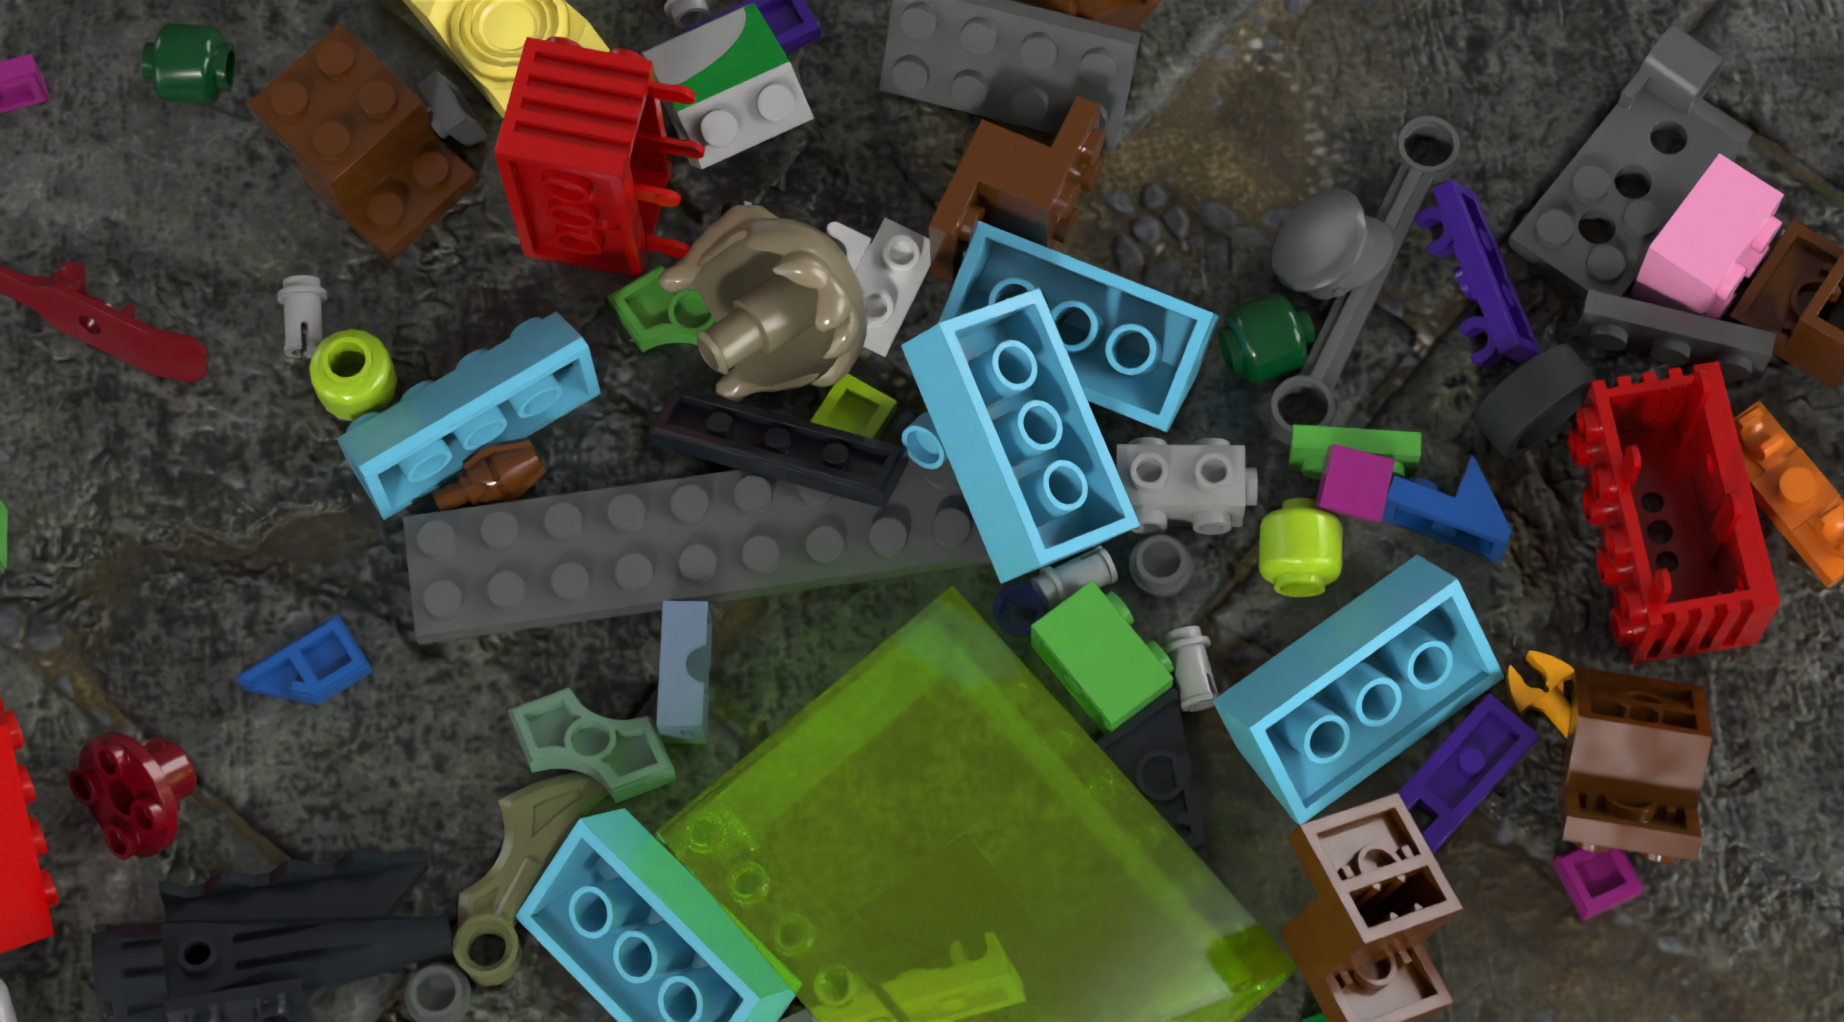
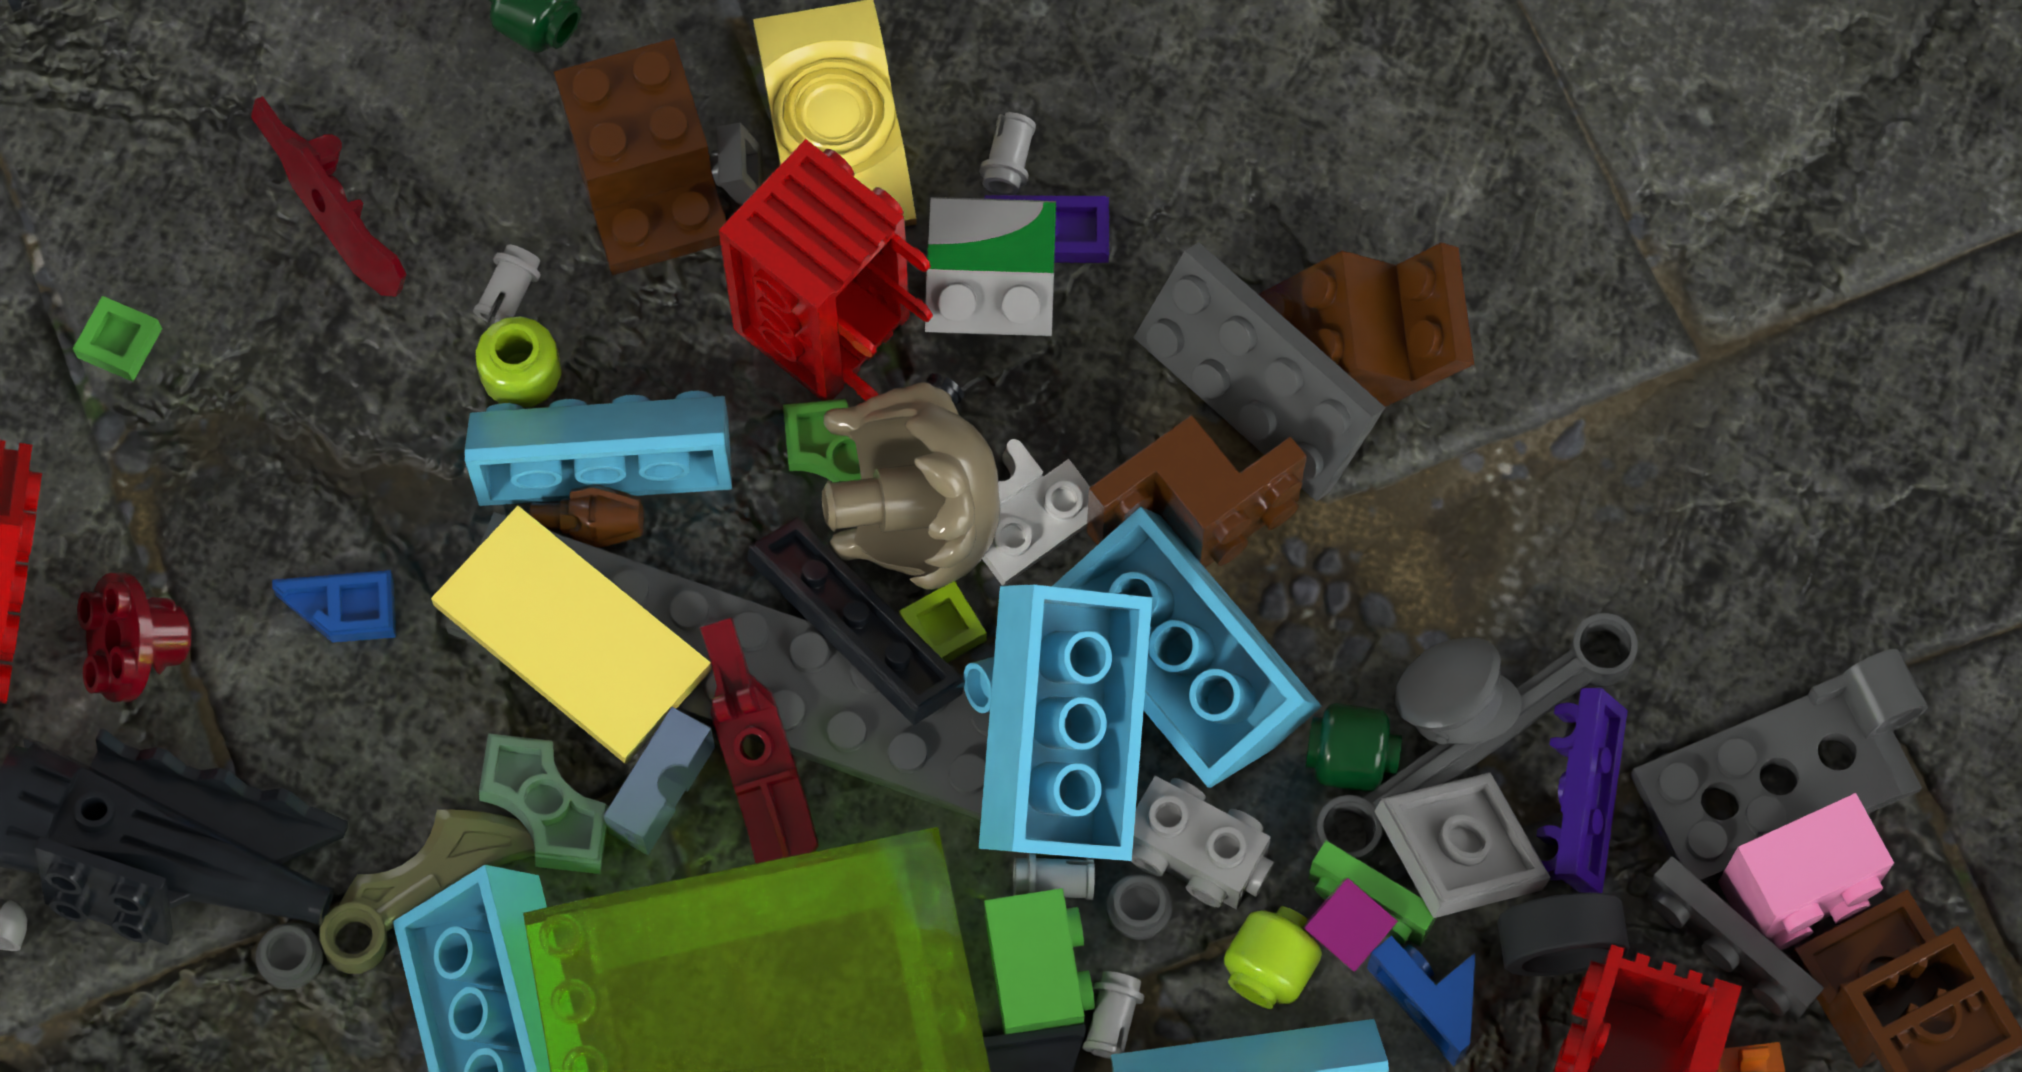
camera: 25 degrees right, 0 degrees up
hinge [993,584,1046,637] -> none
none -> light yellow tile [431,506,712,764]
none -> dark red piece [700,617,819,876]
none -> light grey plate [1374,772,1551,918]

